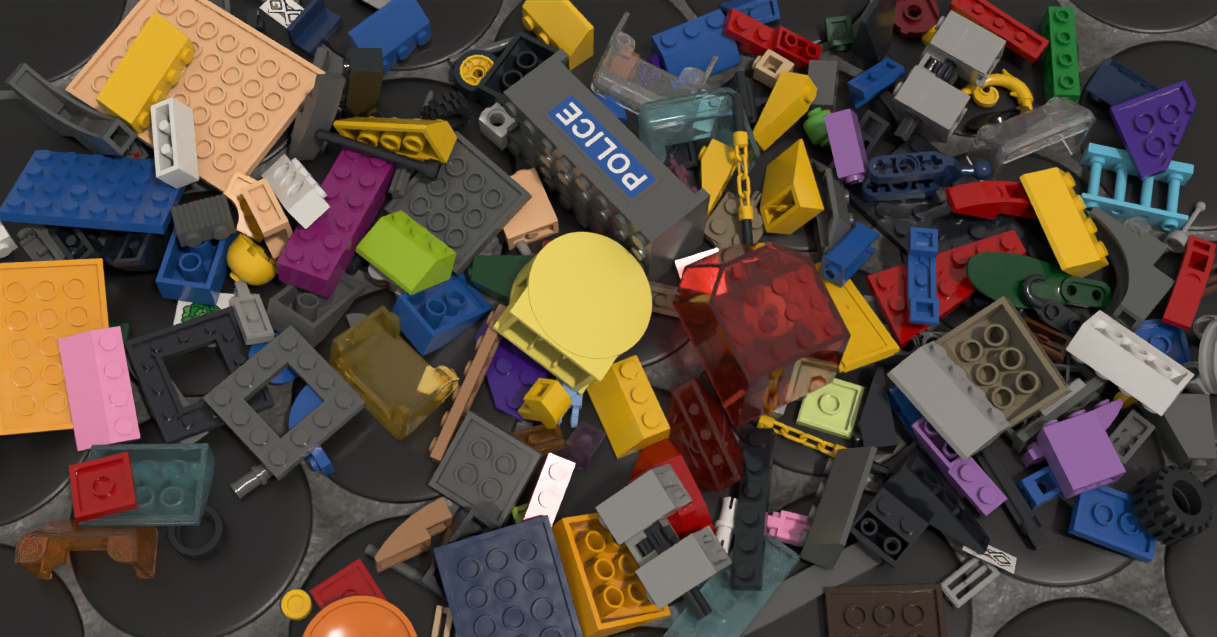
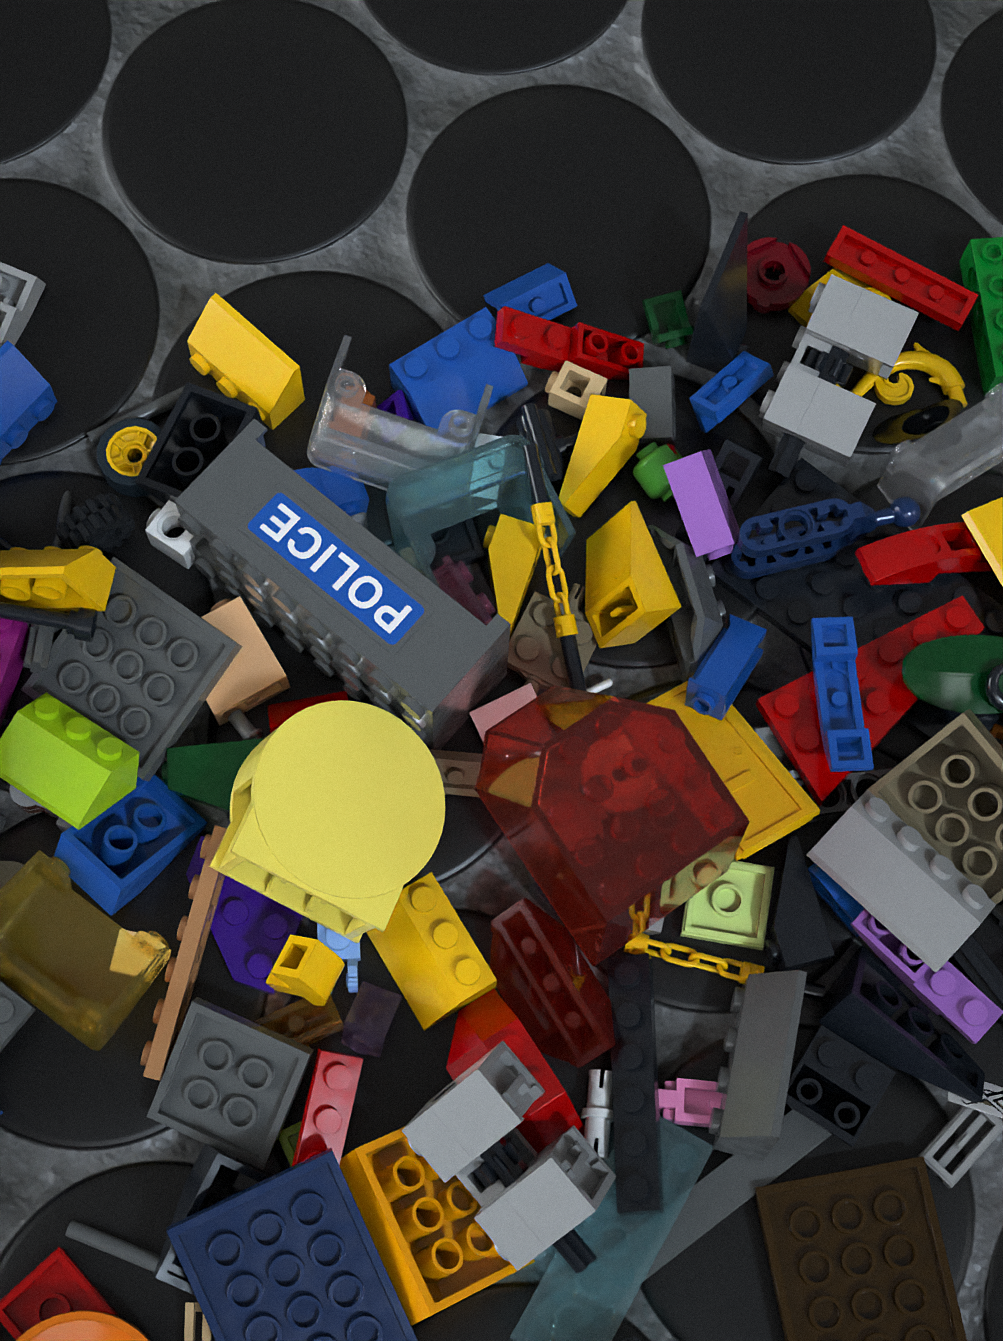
camera: 10 degrees left, 5 degrees up
medium nougat slope [374,497,453,573] -> none

